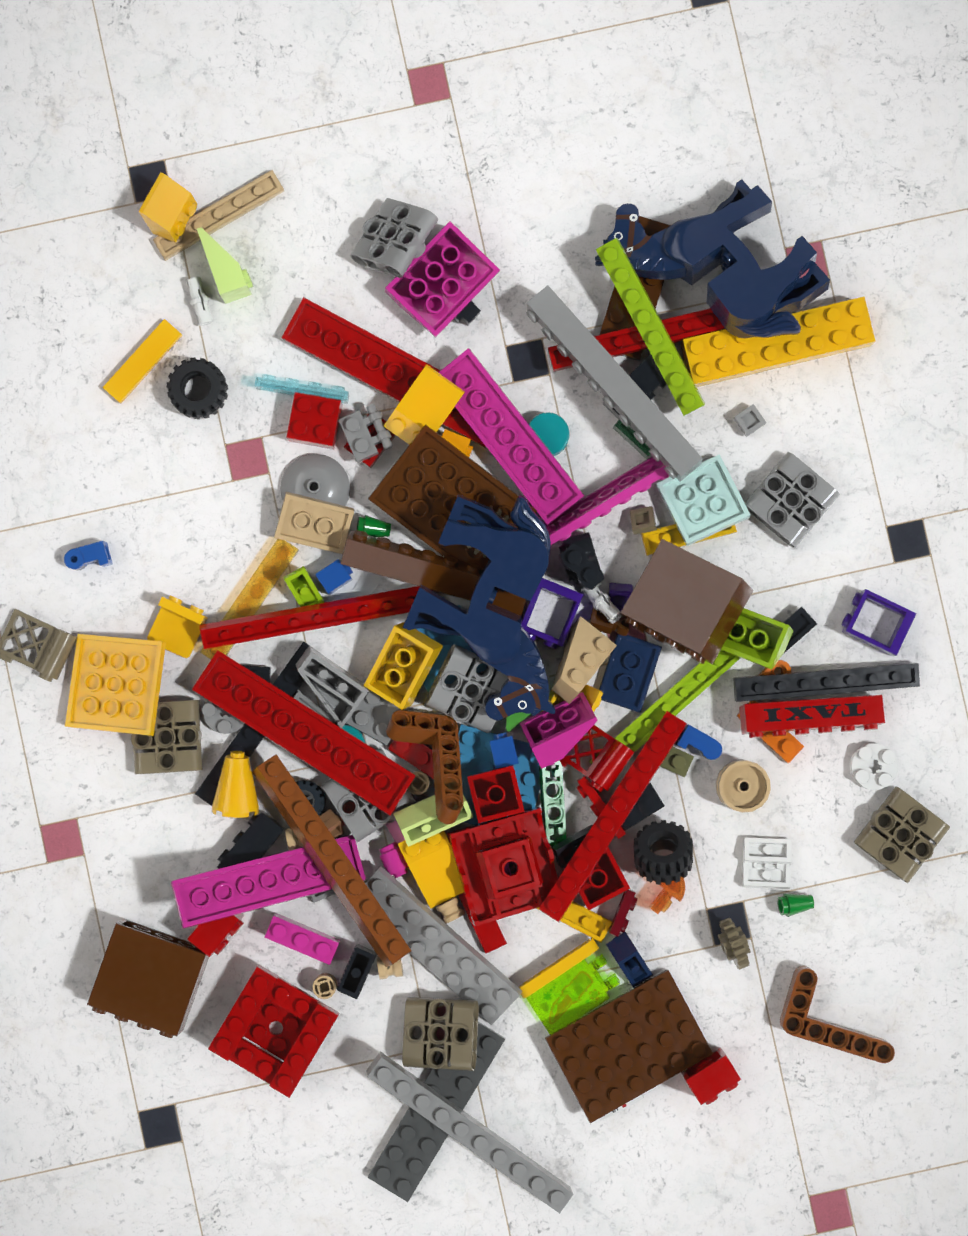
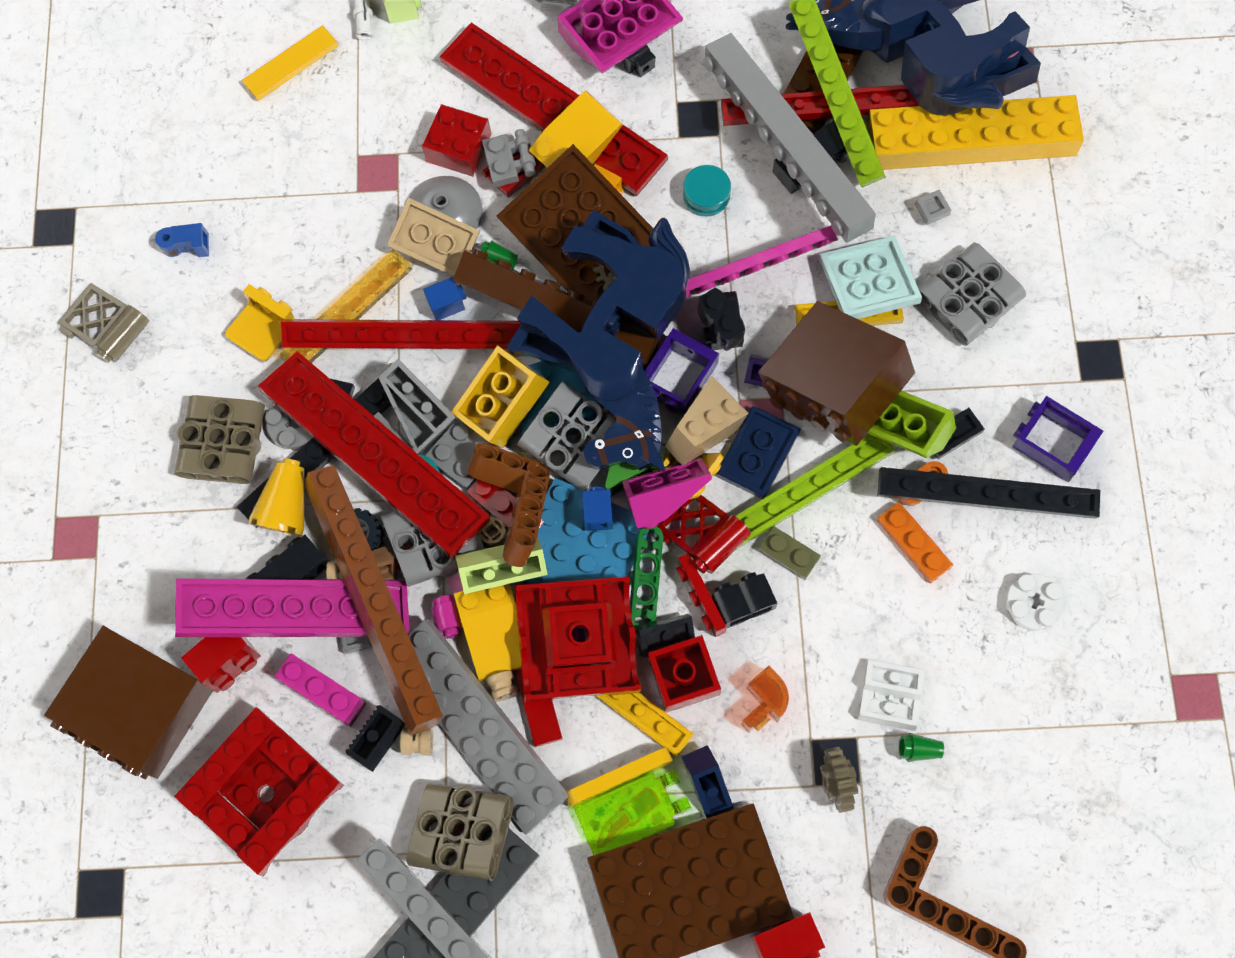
camera: 15 degrees right, 15 degrees down
yellow plate [65,634,166,736] -> none
black tyre [166,357,228,419] -> none
clear light blue plate [255,374,350,404] -> none
lime slope [283,566,325,607] -> none
tan wheel [312,973,337,999] -> none
dark pink plate [439,348,585,525] -> none
red brick [467,765,525,823] -> none
red plate [539,711,687,923] -> none
white pin [581,586,622,624] -> none
reddish brown plate [589,607,629,636] -> none
dark red plate [608,889,638,937] -> none
clear green tile [613,419,651,459] -> none
dark tan plate [629,506,657,535] -> none
black tyre [633,820,693,885] -> none
blue leg [675,724,722,760] -> none
tan wheel [715,760,771,813] -> none
red brick [739,695,885,738] -> none
dark tan connector [854,786,950,883] -> none

